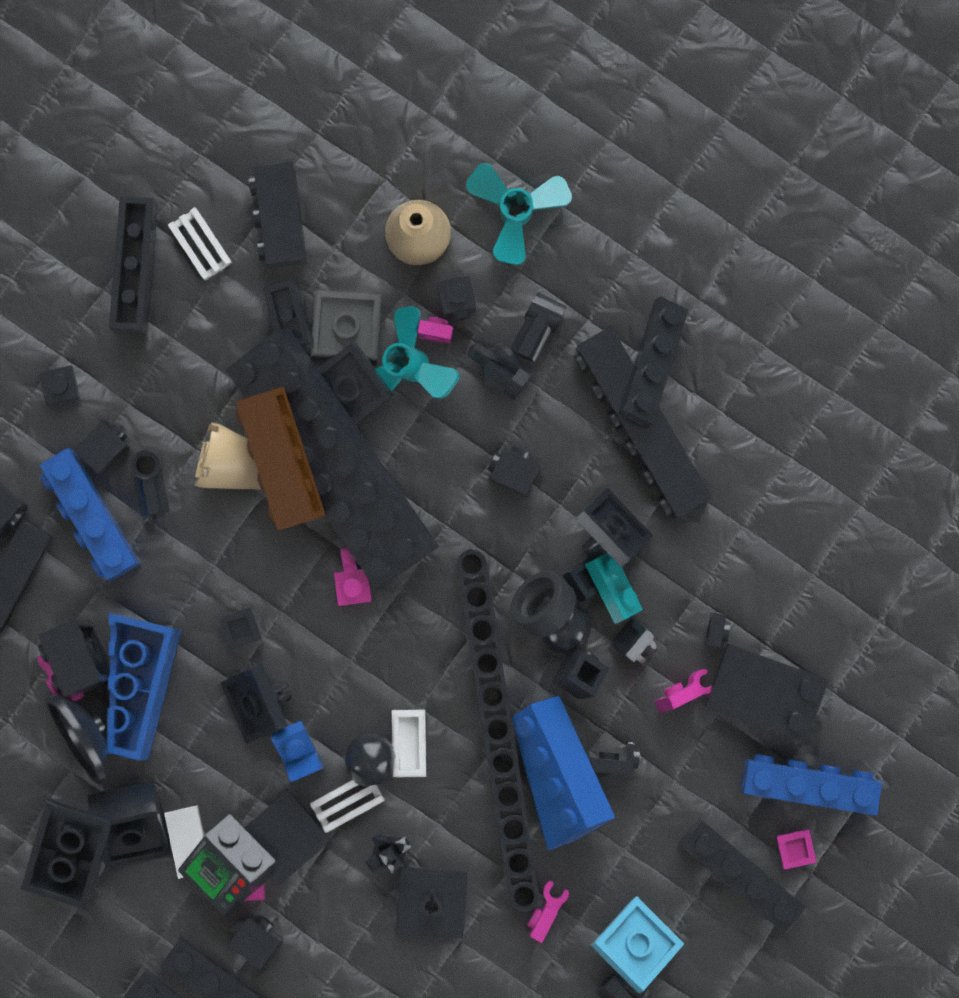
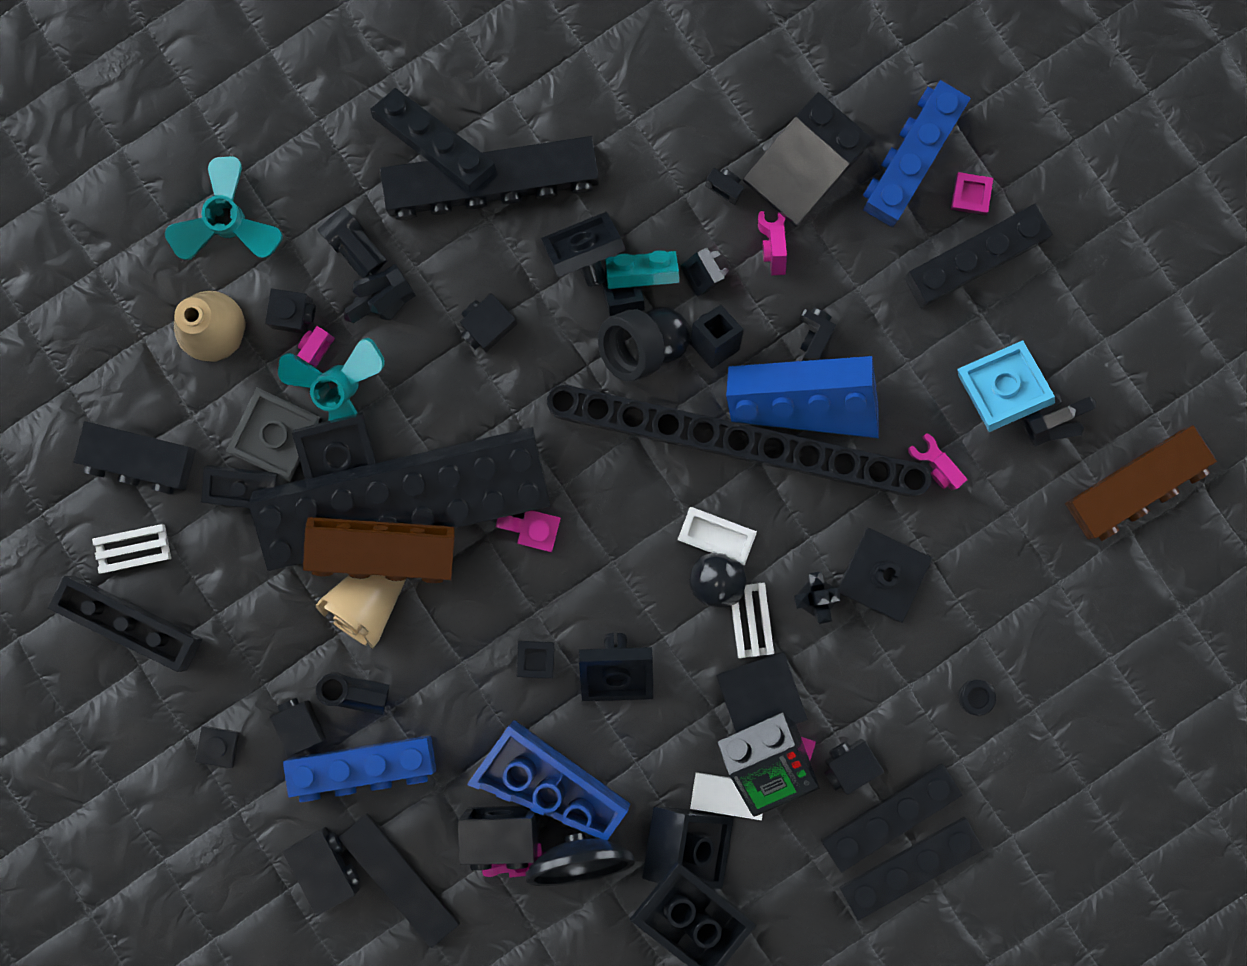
camera: 60 degrees left, 0 degrees up
blue slope [270,721,325,782] -> none

